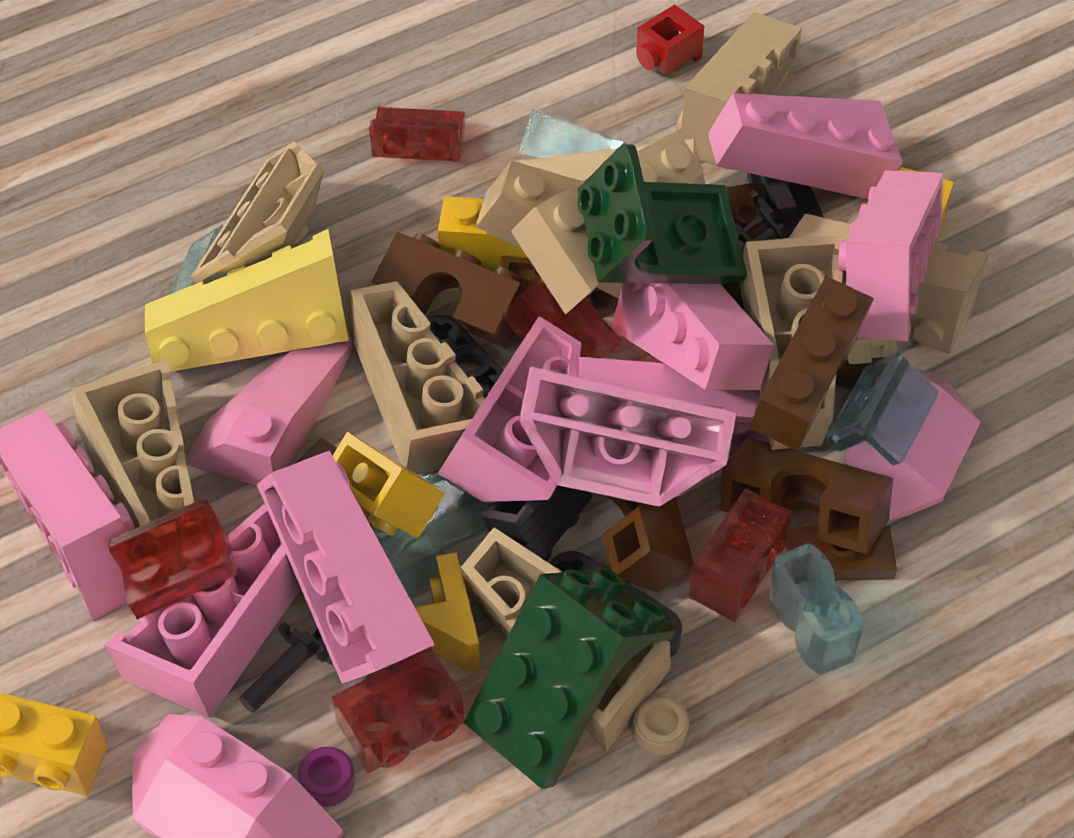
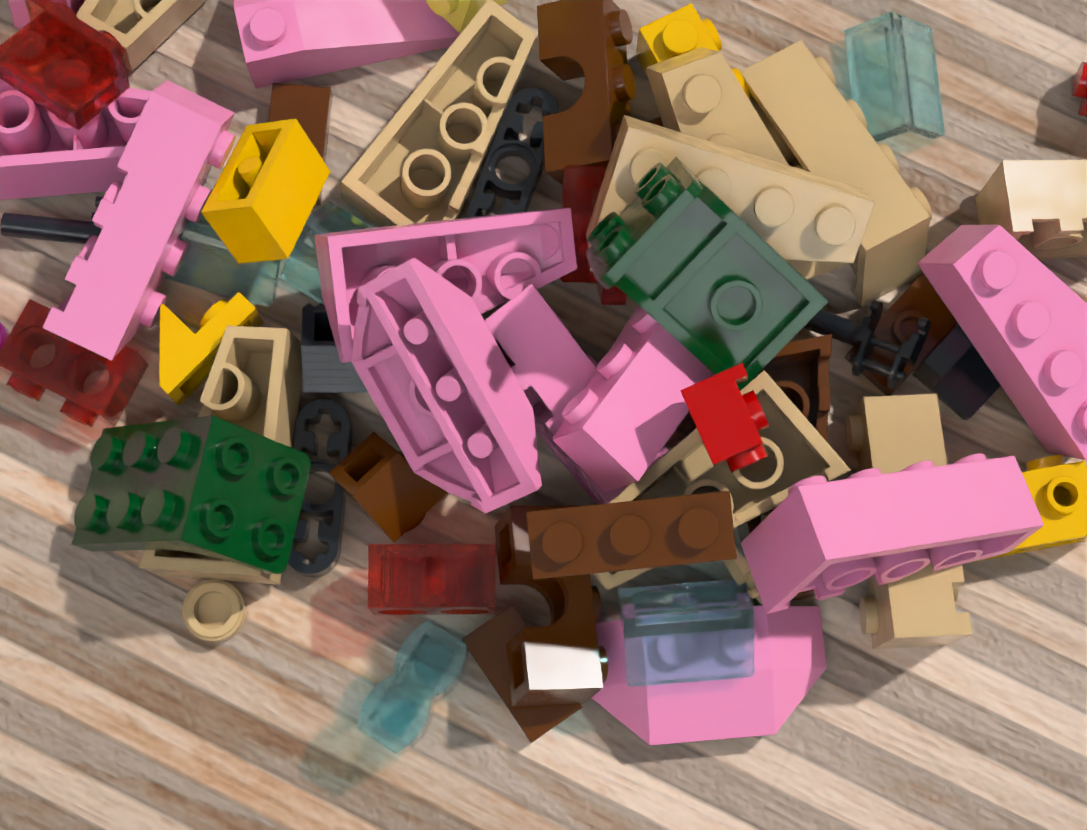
camera: 55 degrees right, 25 degrees up
none -> red brick [680,363,769,473]

